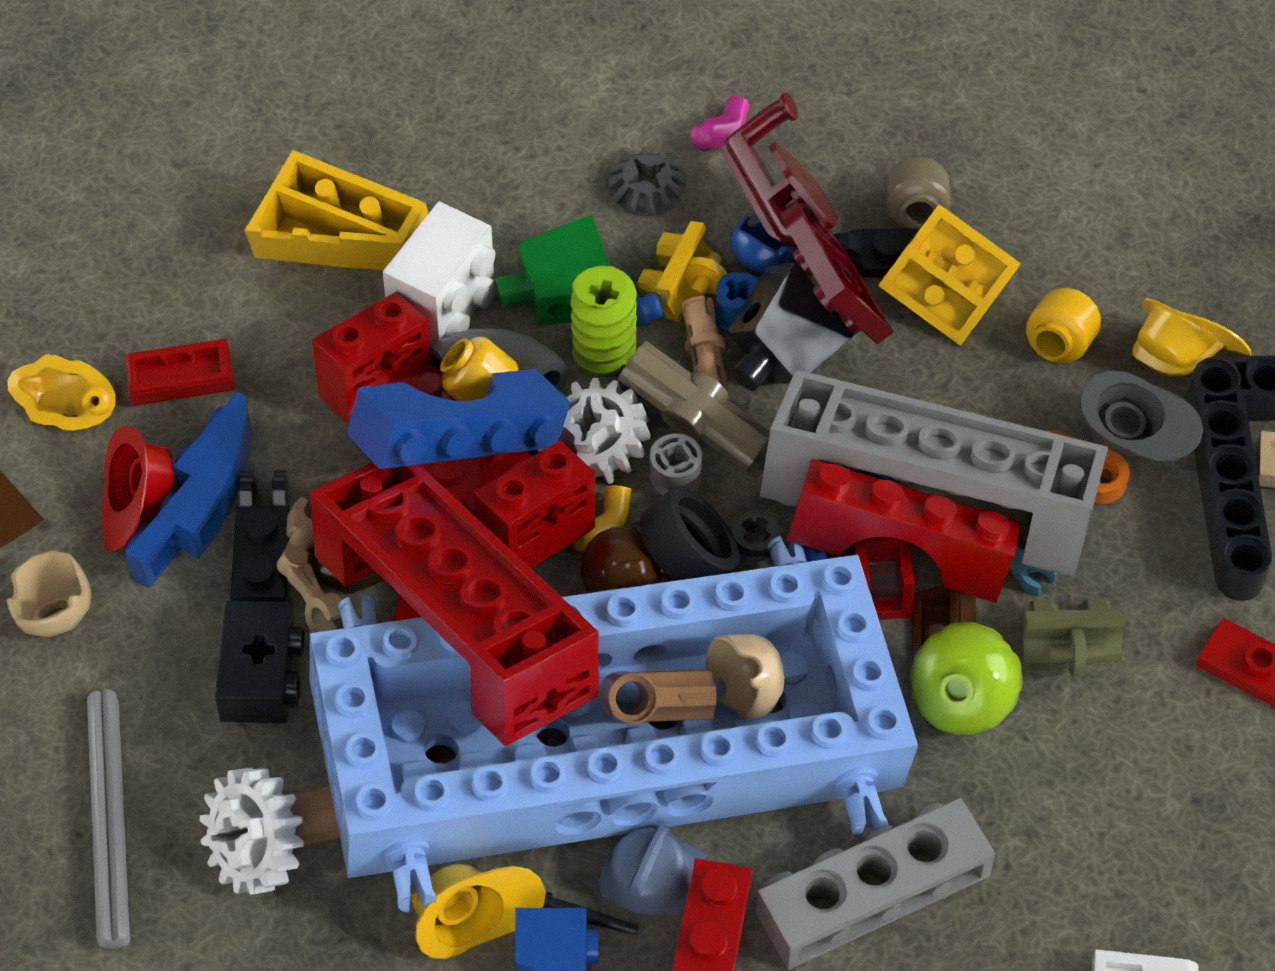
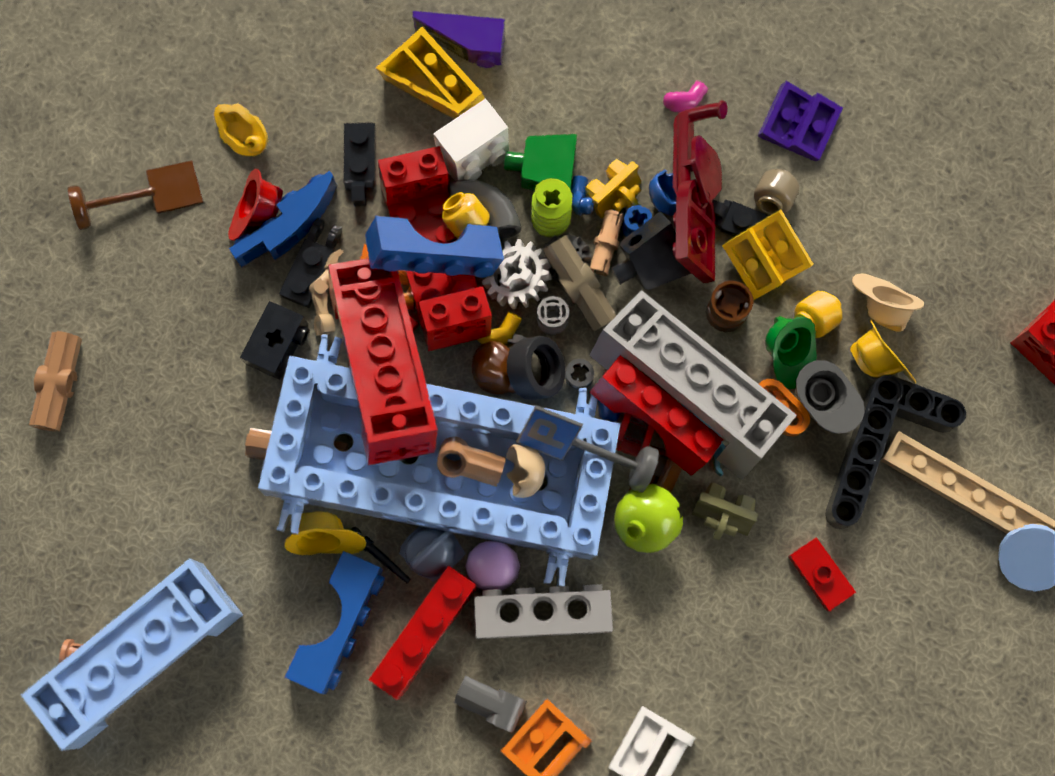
camera: 25 degrees right, 20 degrees up
tan hair [6,550,92,638] -> none
light grey axle [87,689,130,949] -> none
red plate [124,338,235,406] -> none
white gear [200,767,304,895] -> none
dark grey gear [608,146,687,215] -> none
none -> black hinge [343,122,376,206]
none -> dark purple slope [412,11,505,68]
none -> lavender hair [466,541,520,590]
none -> dark grey piece [516,405,659,492]
none -> reddish brown wheel [706,280,753,332]
none -> dark purple slope [757,81,843,162]
none -> green piece [765,316,817,389]
none -> tan piece [852,274,924,332]

